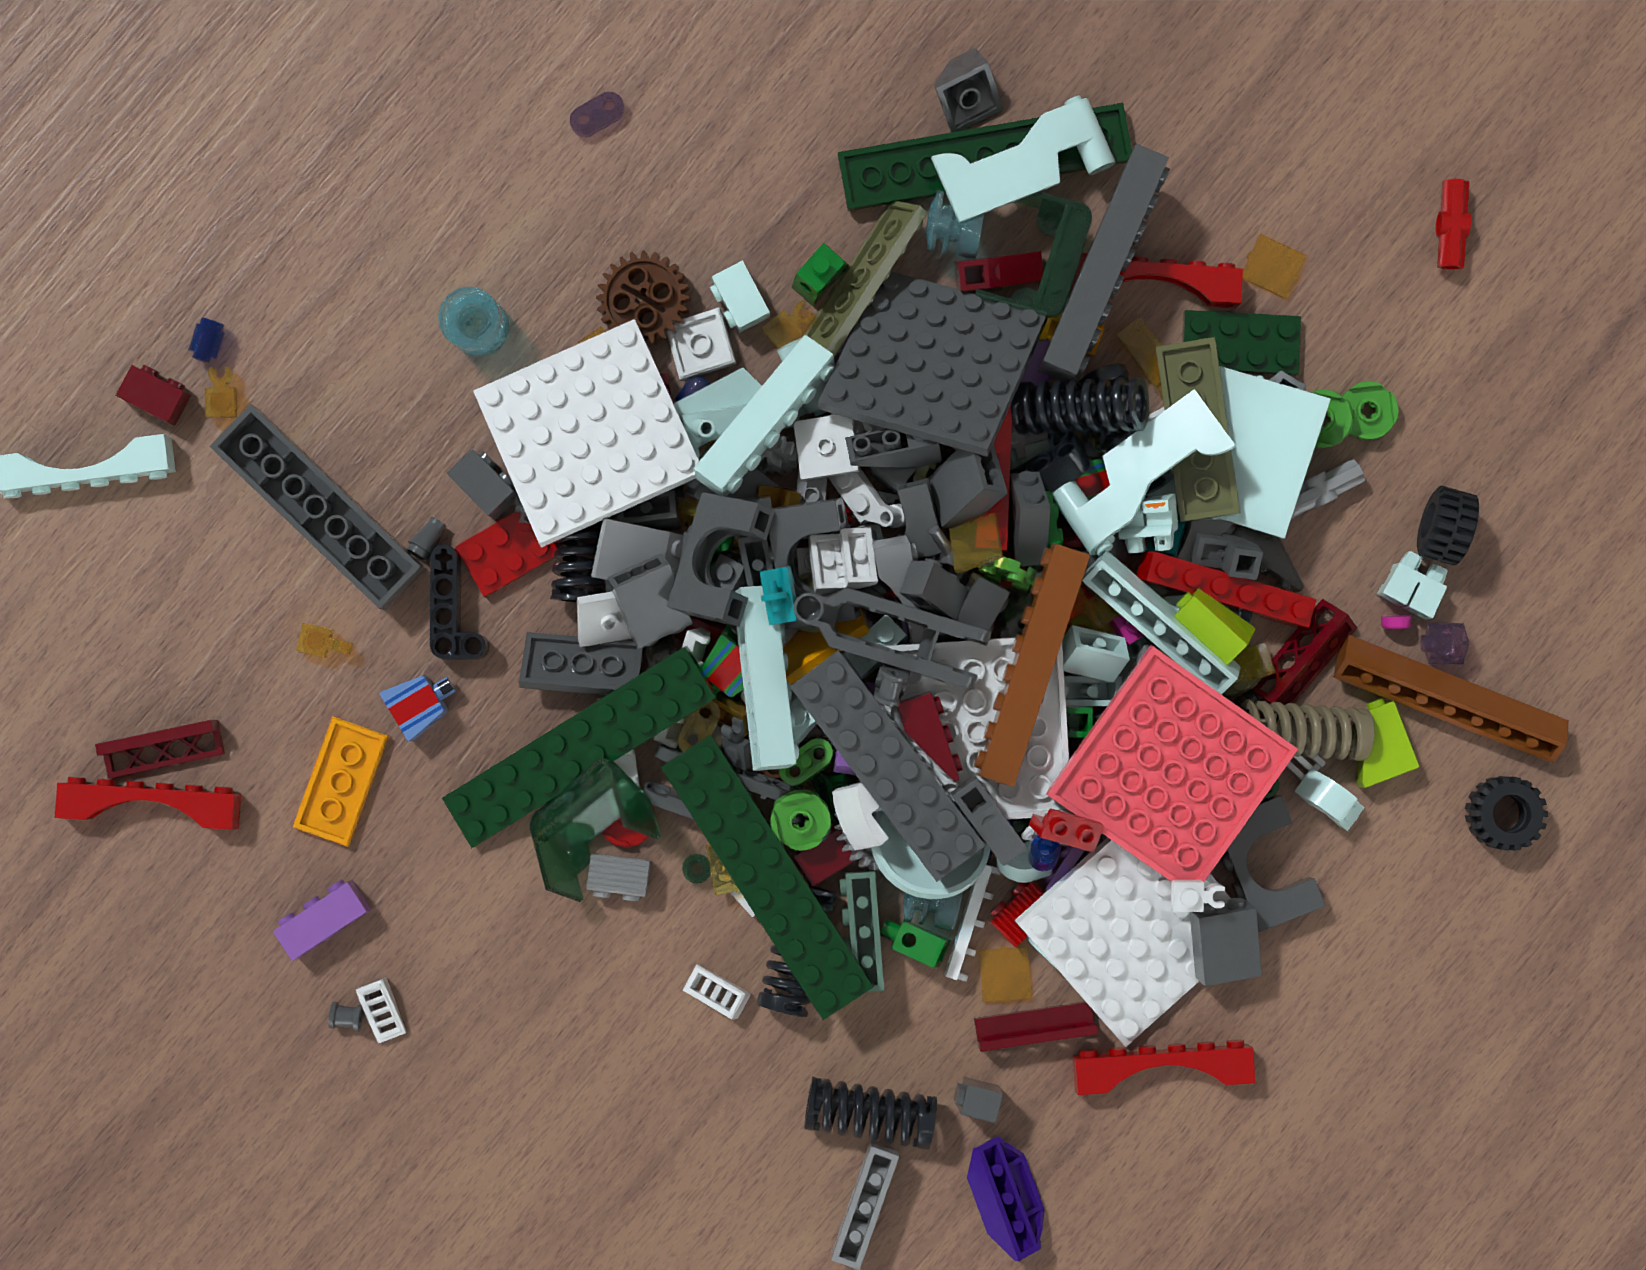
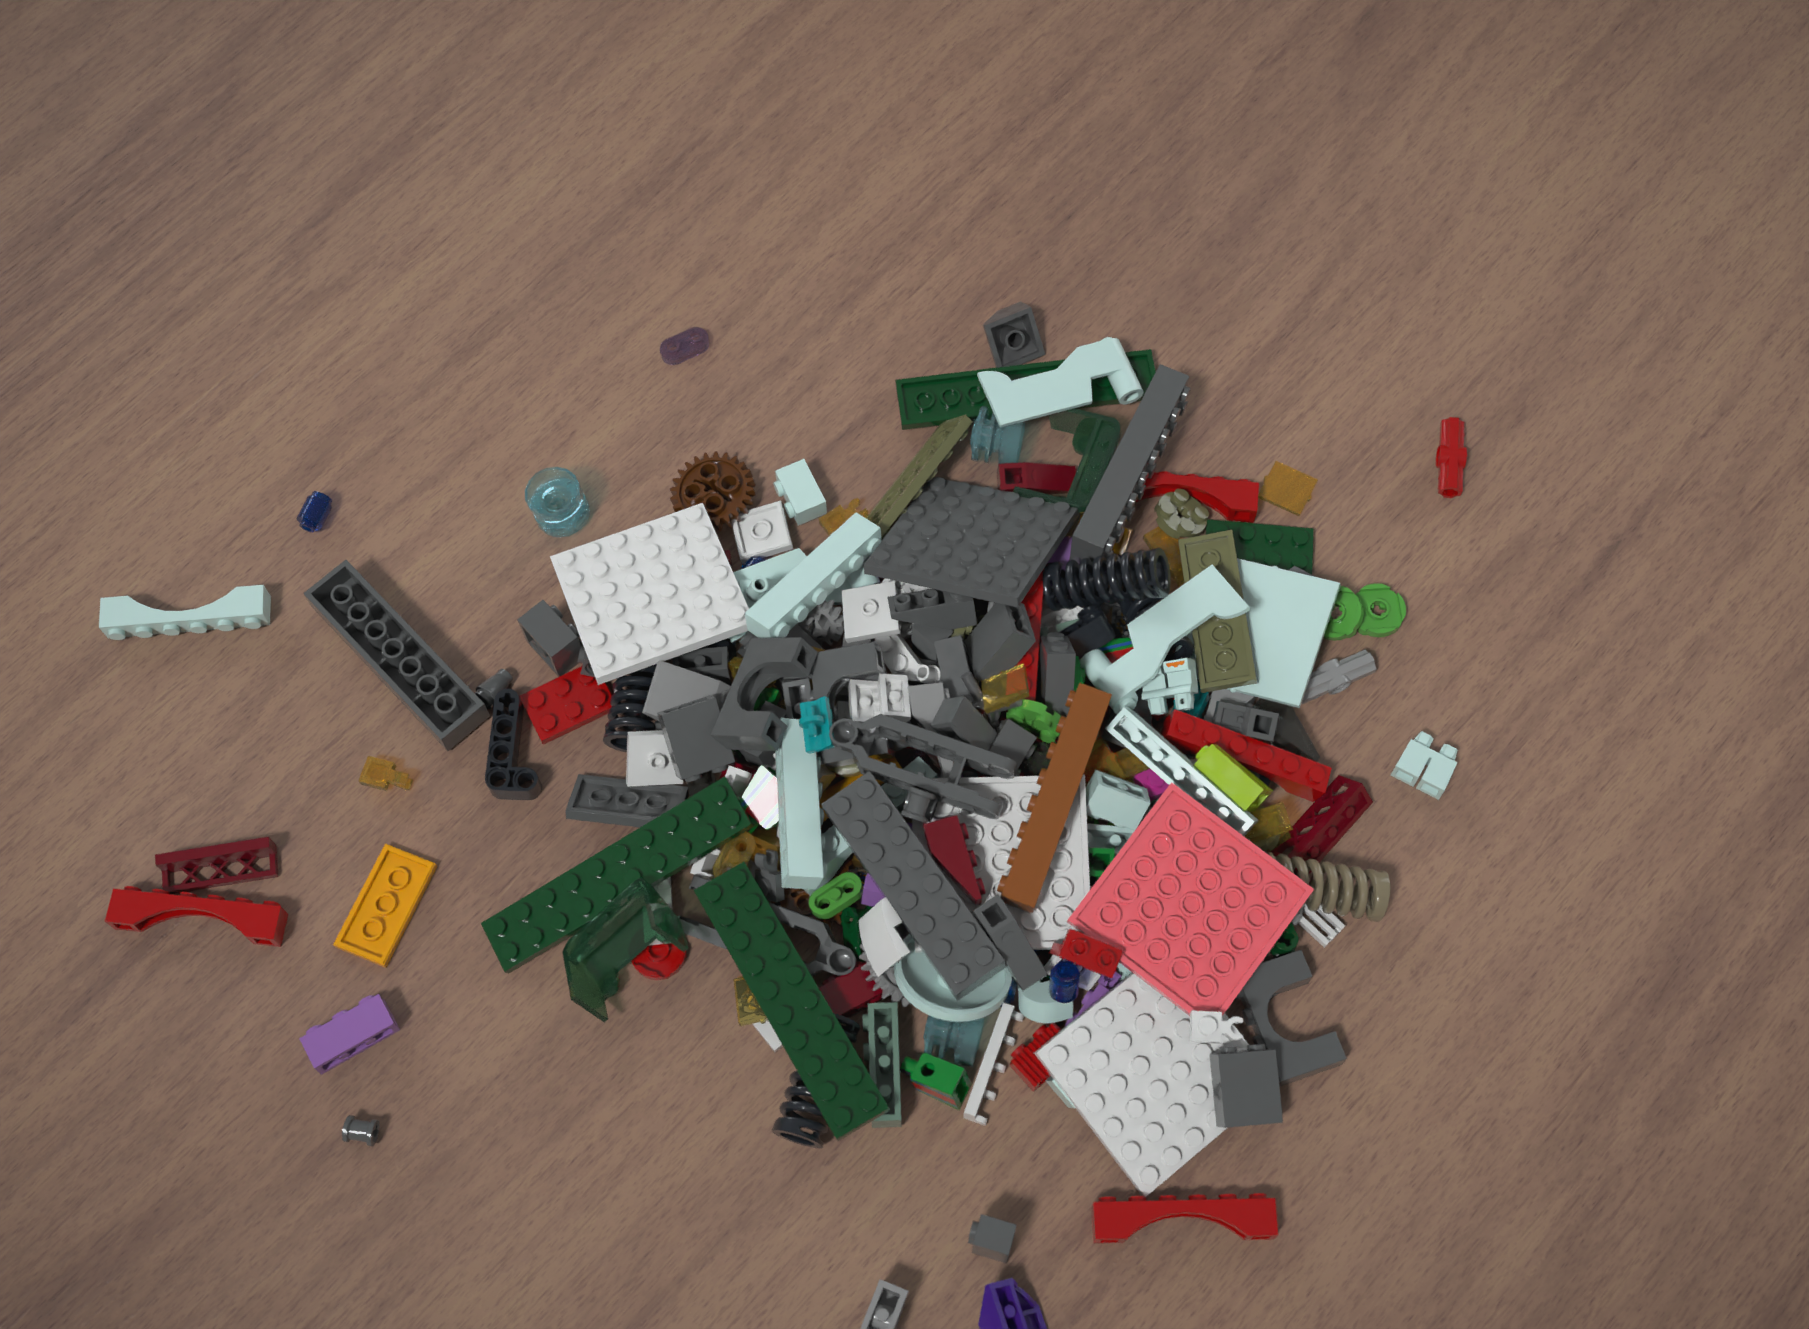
camera: 10 degrees right, 20 degrees down
dark red brick [115,364,191,426] -> none
clear yellow plate [205,367,237,418] -> none
white slope [356,977,407,1044] -> none
torso [379,675,456,741] -> none
light grey brick [586,853,651,901] -> none
clear green plate [682,854,712,883] -> none
white slope [683,964,751,1020] -> none
bright green plate [771,790,831,851] -> none
green torso [792,243,849,307] -> none
black piece [804,1076,937,1150] -> none
dark red fence [974,1001,1098,1052] -> none
clear yellow piece [979,945,1031,1003] -> none
light aqua brick [1295,768,1365,831] -> none
dark orange brick [1333,635,1569,763] -> none
lime slope [1356,698,1419,788] -> none
dark pink tile [1381,615,1411,629] -> none
black tyre [1417,485,1479,566] -> none
clear purple brick [1420,622,1469,665] -> none
black tyre [1465,776,1548,851] -> none
none -> olive plate [1154,489,1209,539]

